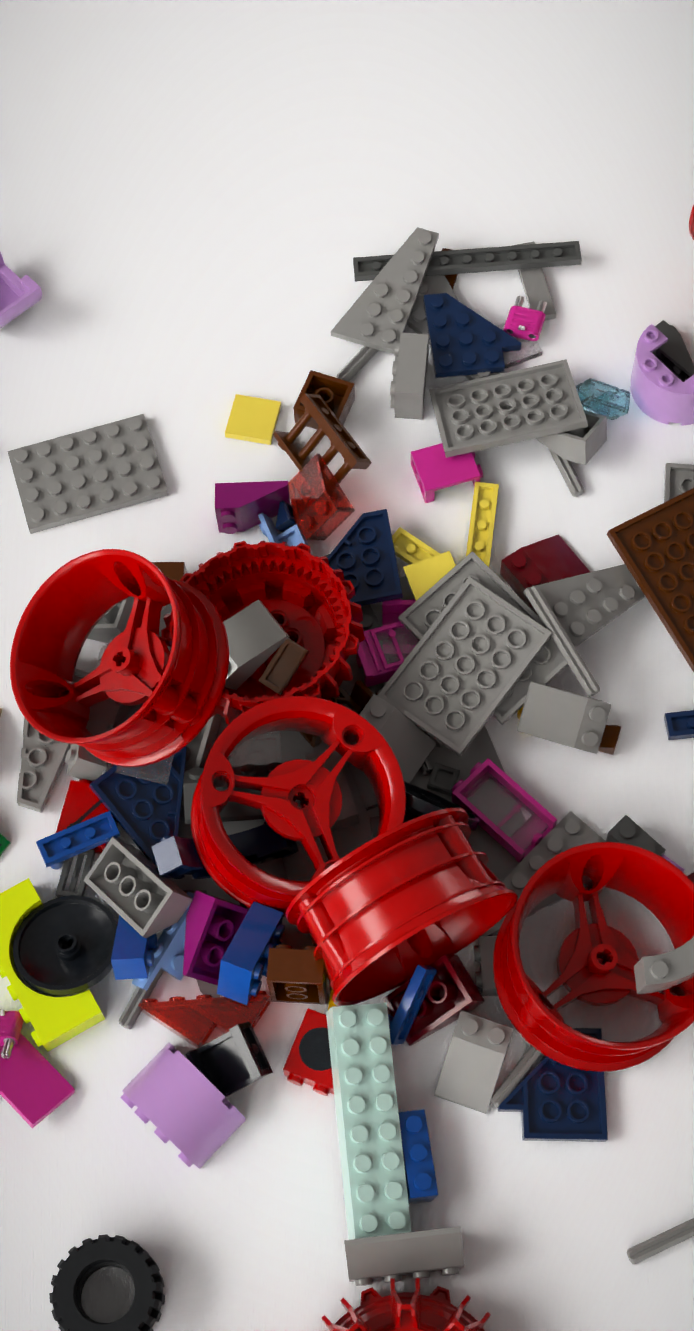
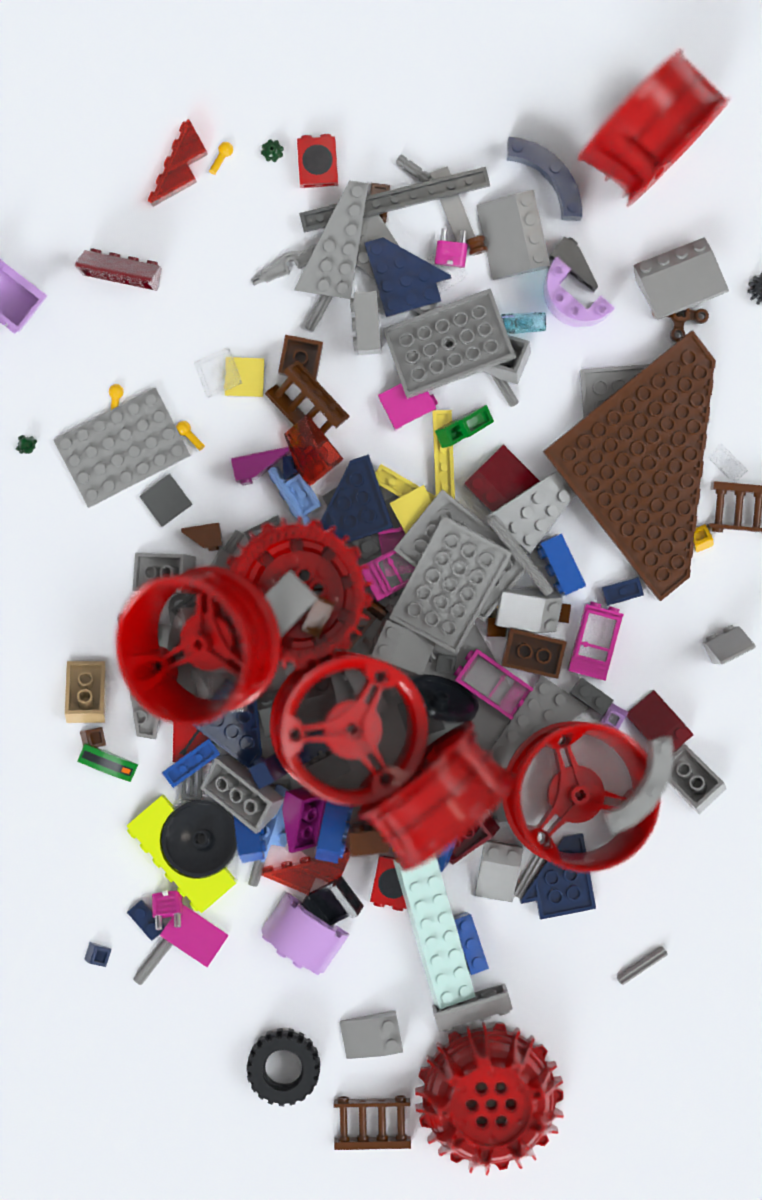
camera: 10 degrees left, 25 degrees up
none -> slope [74,248,162,291]
none -> yellow bar [108,384,124,410]
none -> dark grey tile [139,474,193,527]
none -> clear red slope [148,119,208,207]
none -> yellow bar [176,421,205,451]
none -> clear tile [194,347,242,398]
none -> yellow bar [209,142,234,175]
none -> light grey piece [251,244,316,286]
none -> dark green plant [261,139,284,162]
none -> red brick [297,134,338,188]
none -> light grey slope [339,1010,403,1059]
none -> light grey axle [396,154,431,182]
none -> green slope [435,405,494,448]
none -> reddish brown wheel [466,235,488,256]
none -> light grey slope [476,189,550,280]
none -> reddish brown slope [487,617,506,637]
none -> reddish brown brick [501,628,567,679]
none -> dark blue brick [506,137,583,221]
none -> blue brick [536,533,587,596]
none -> dark pink door [567,601,624,681]

